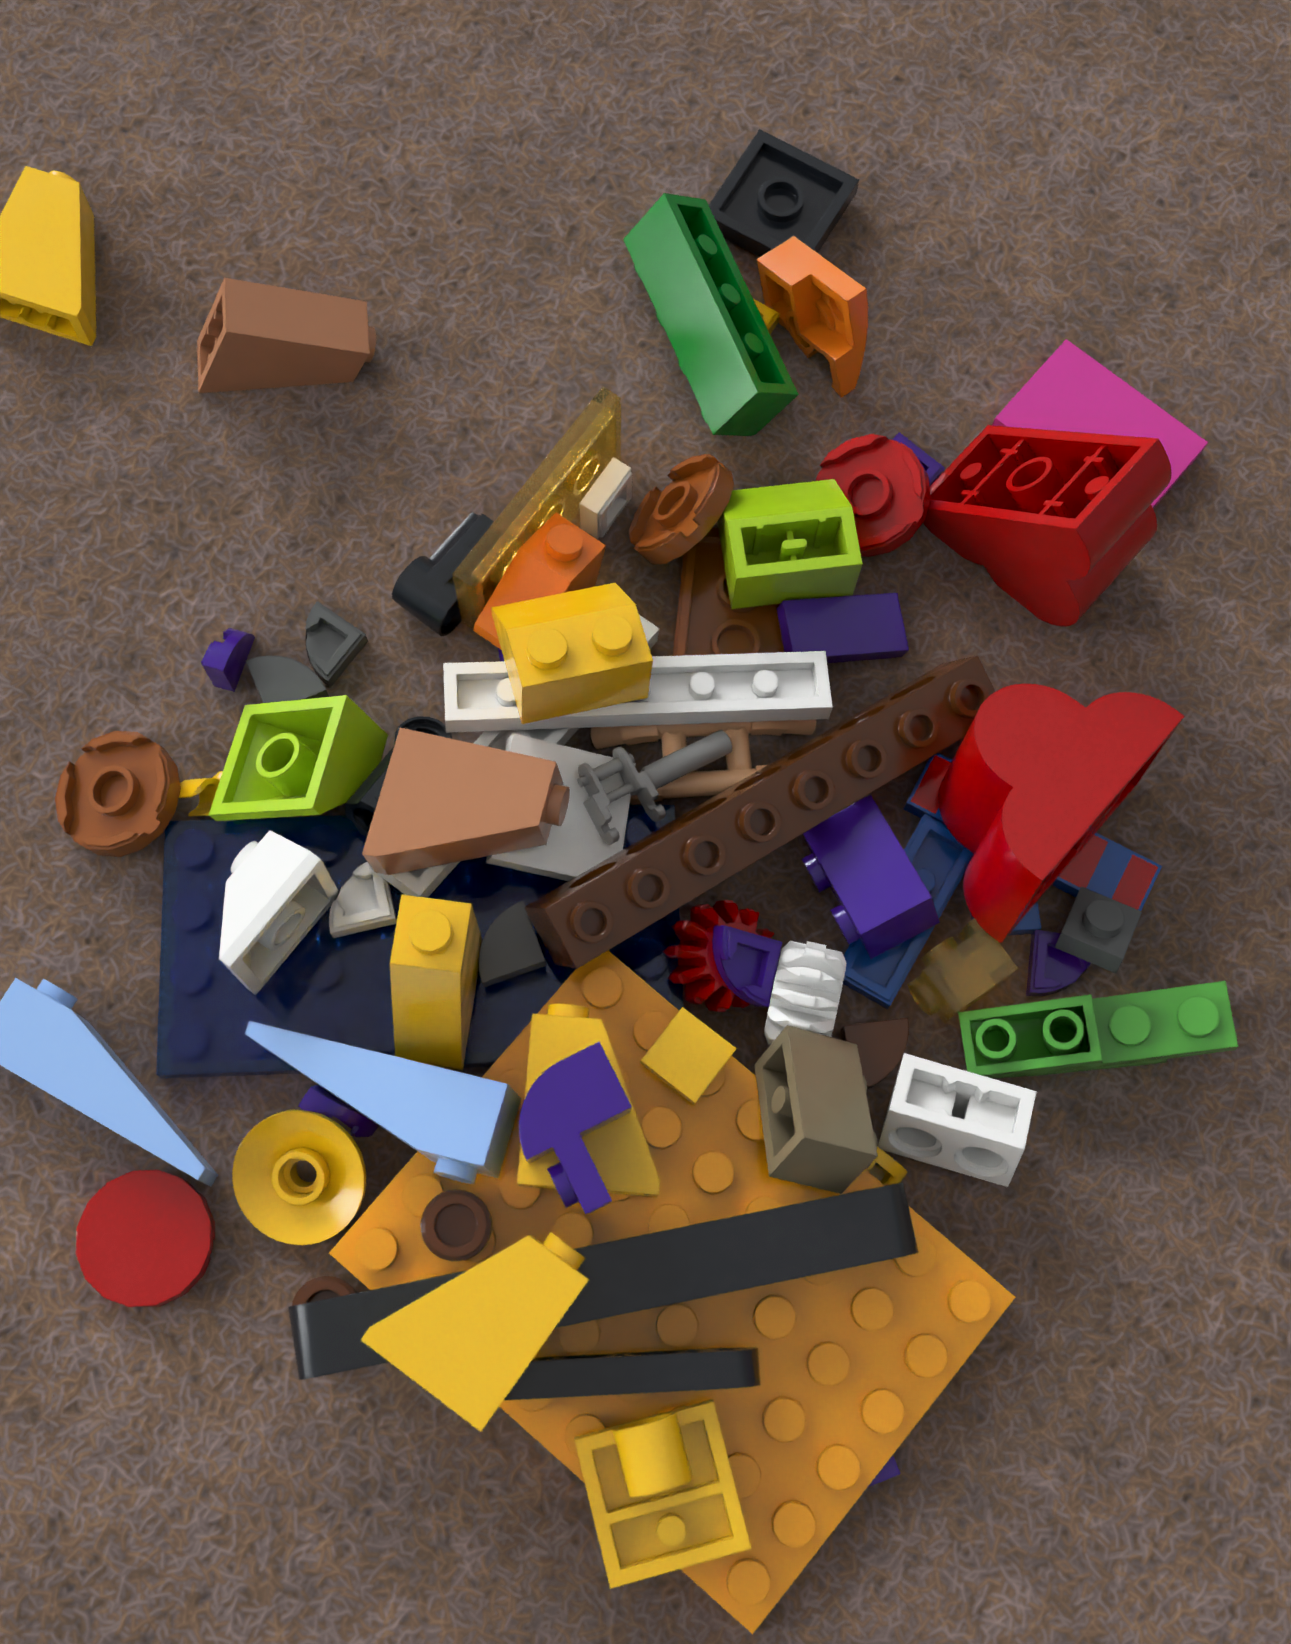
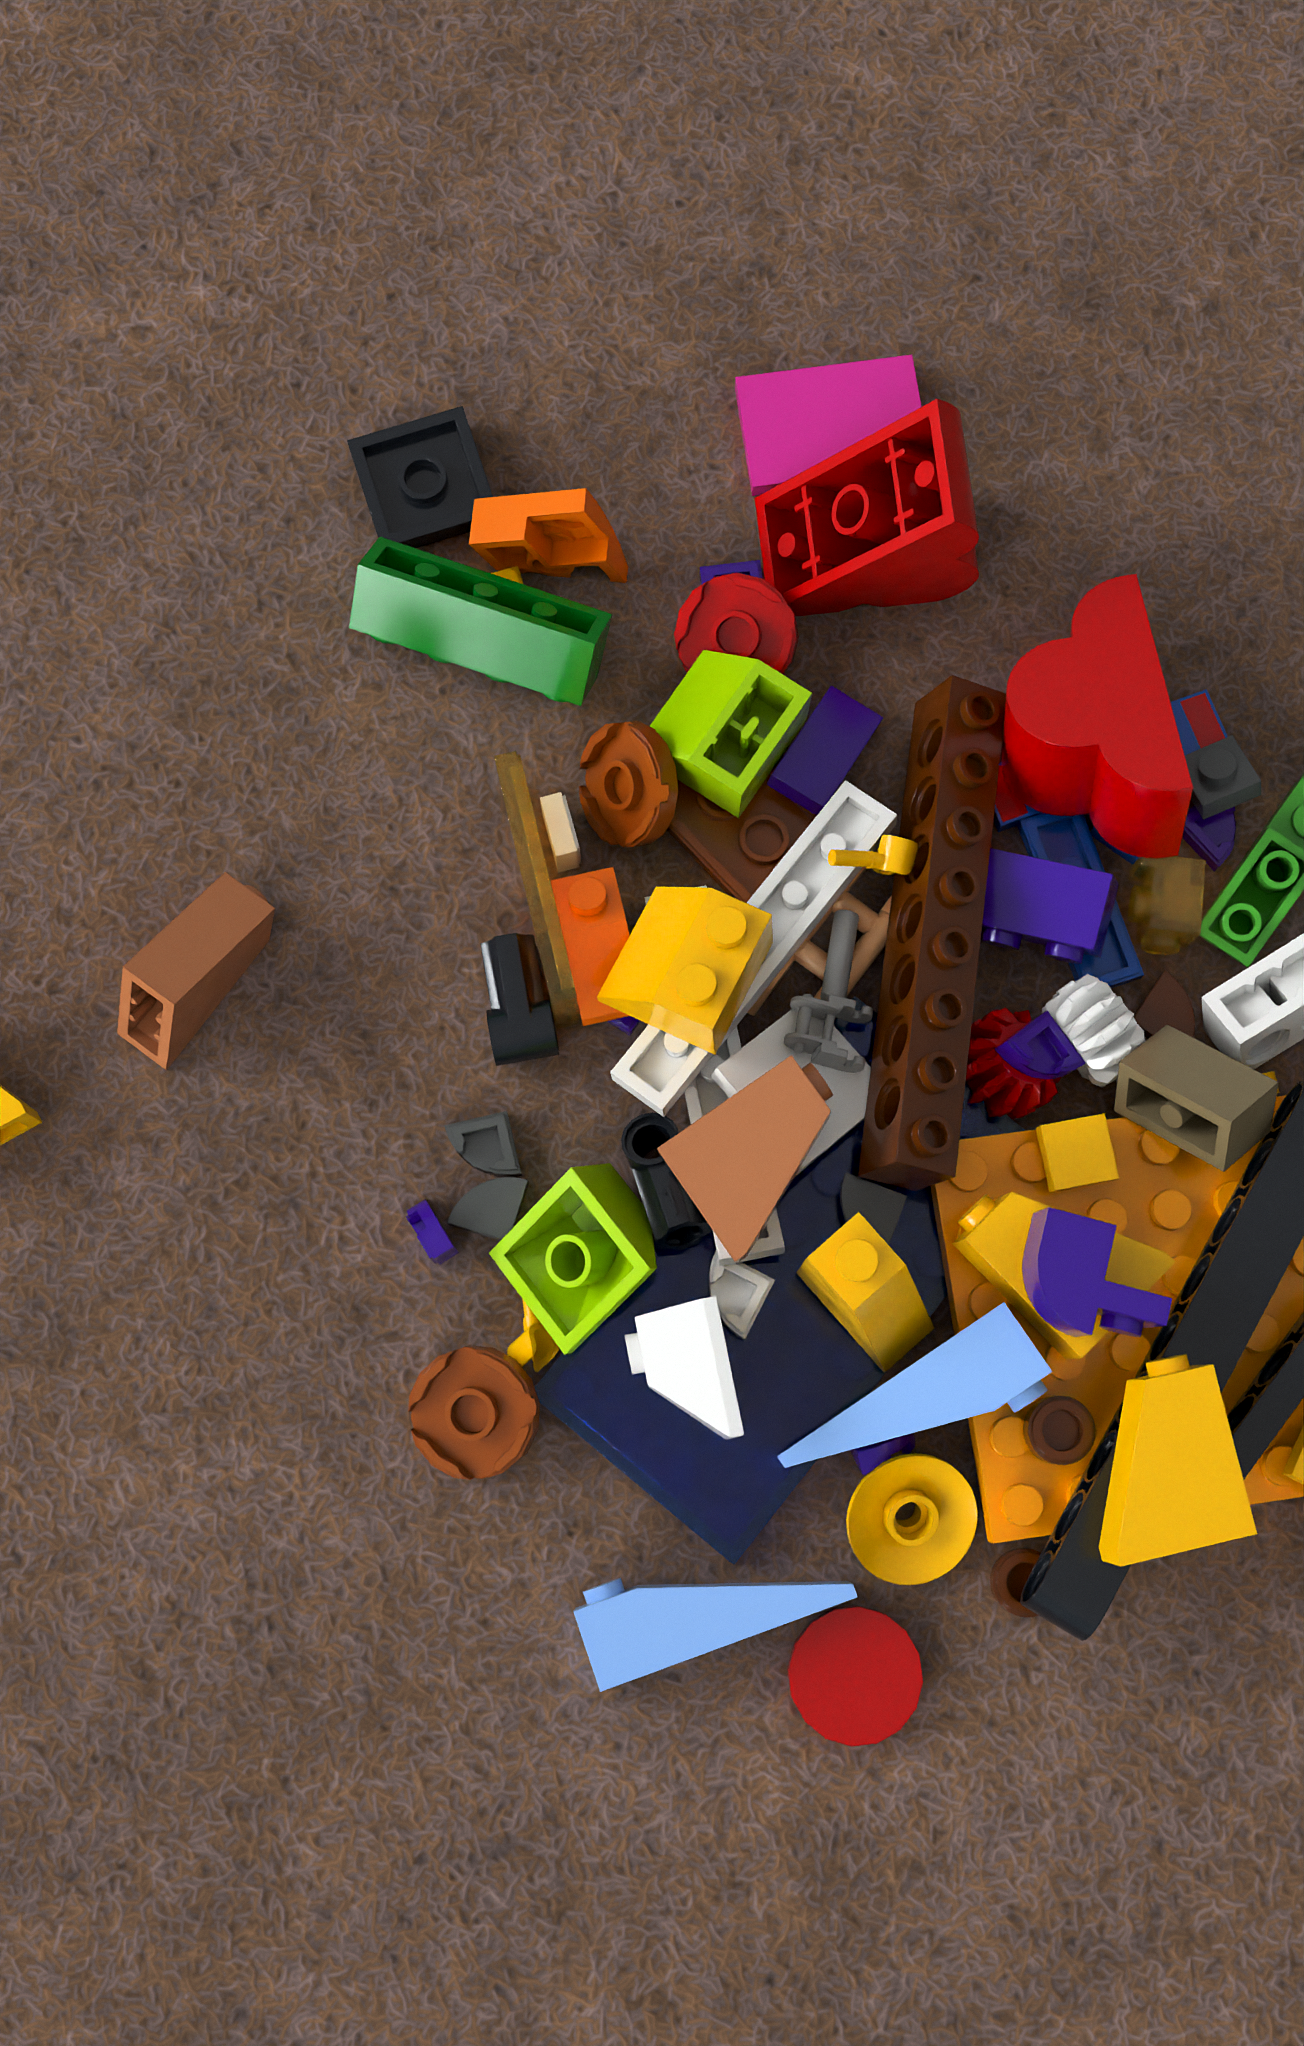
camera: 45 degrees left, 5 degrees up
none -> yellow hand [828,835,918,875]

